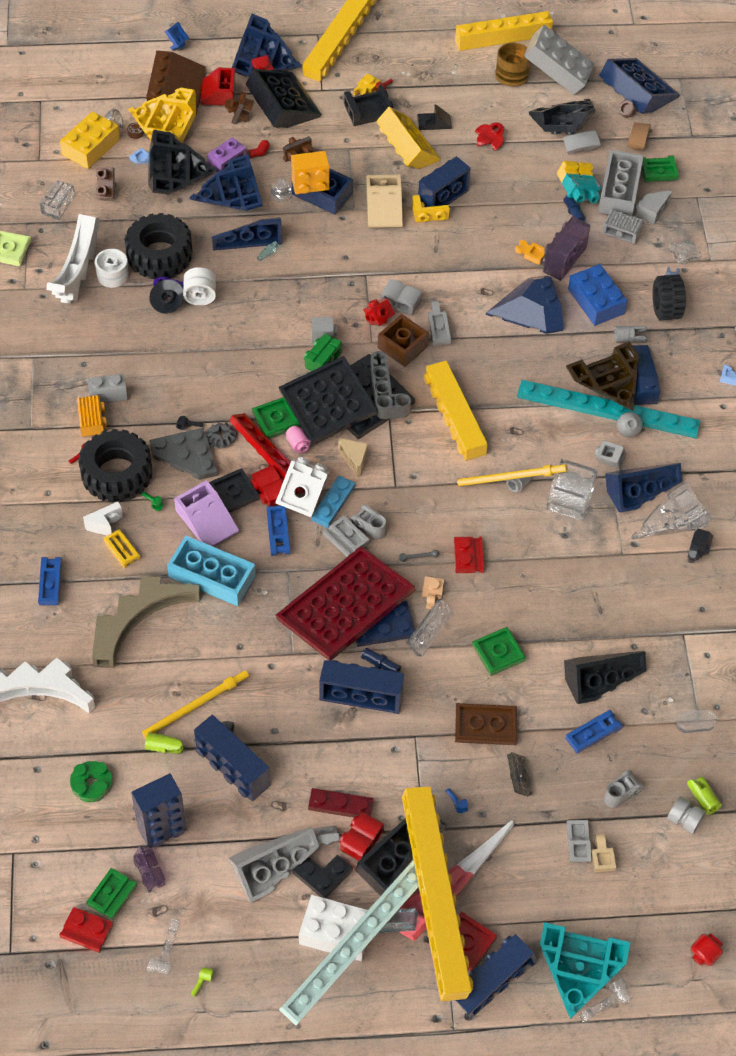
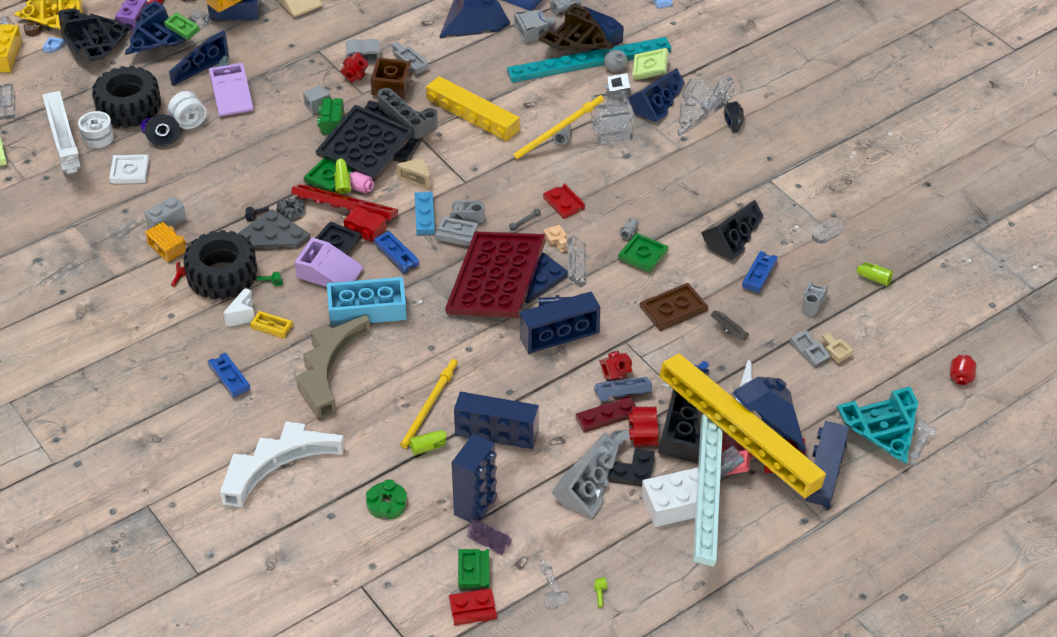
camera: 30 degrees left, 10 degrees down
reddish brown hips [96,167,116,199] -> none
white bracket [276,456,331,517] -> none
light grey wheel [667,796,706,835] -> none
none -> white tile [109,155,149,184]
none -> bright green plate [164,12,200,40]
none -> lavender slope [209,63,253,116]
none -> lime hinge [334,158,352,194]
none -> light grey torso [514,10,555,44]
none -> sand blue plate [594,377,652,401]
none -> red brick [599,350,632,380]
none -> light grey pin [620,217,638,239]
none -> yellowish green plate [632,48,668,81]
none -> dark blue wedge [733,376,806,452]

